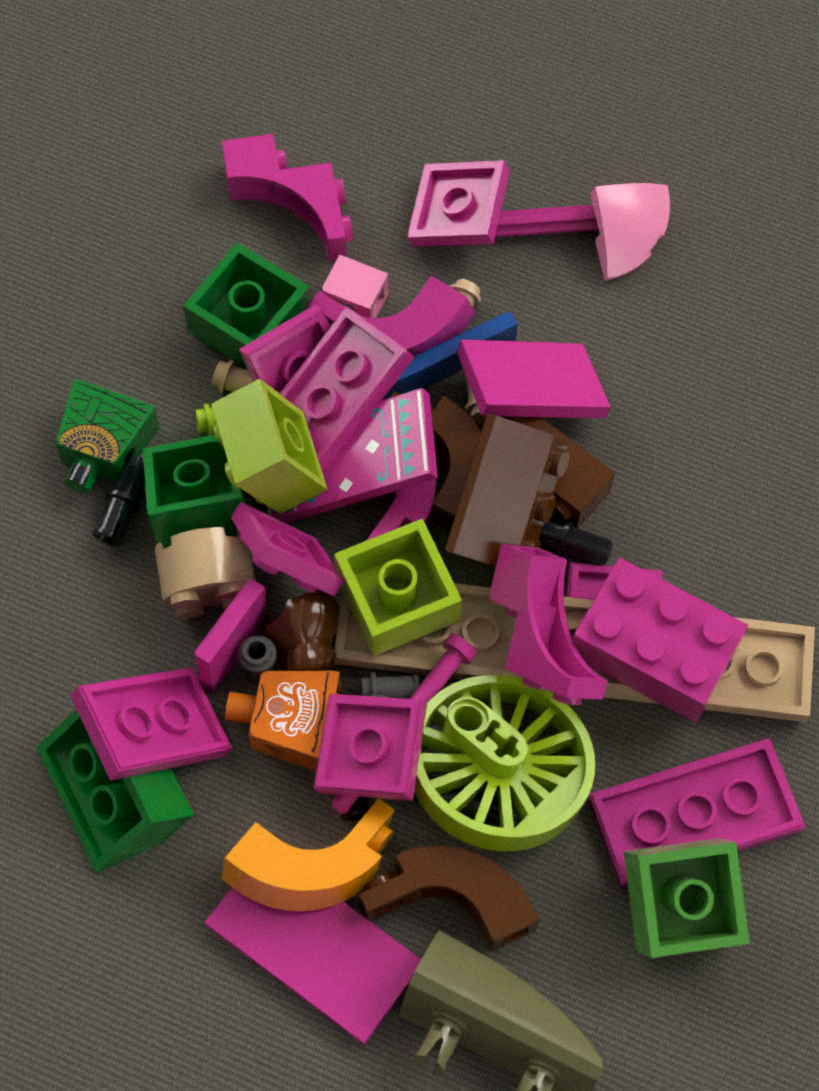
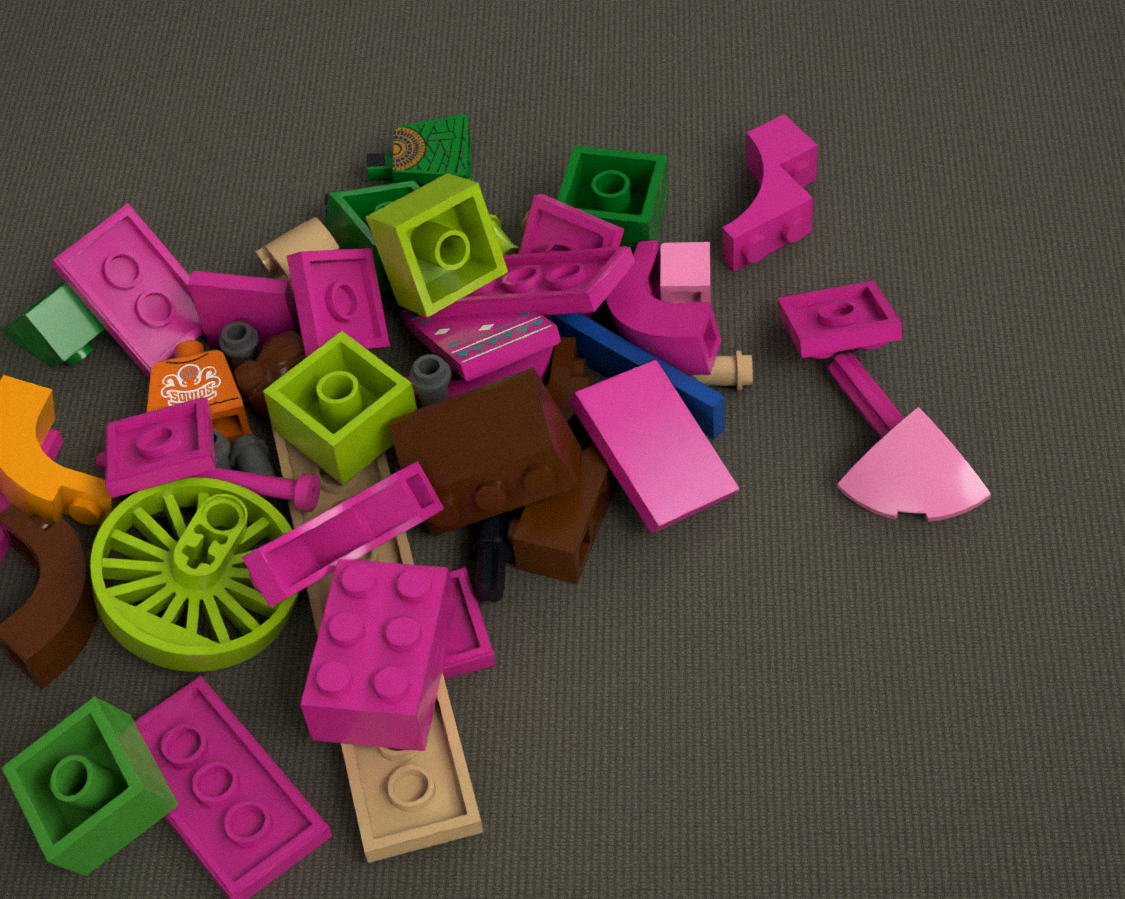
camera: 75 degrees right, 15 degrees down
none -> dark grey pin [409,354,452,409]

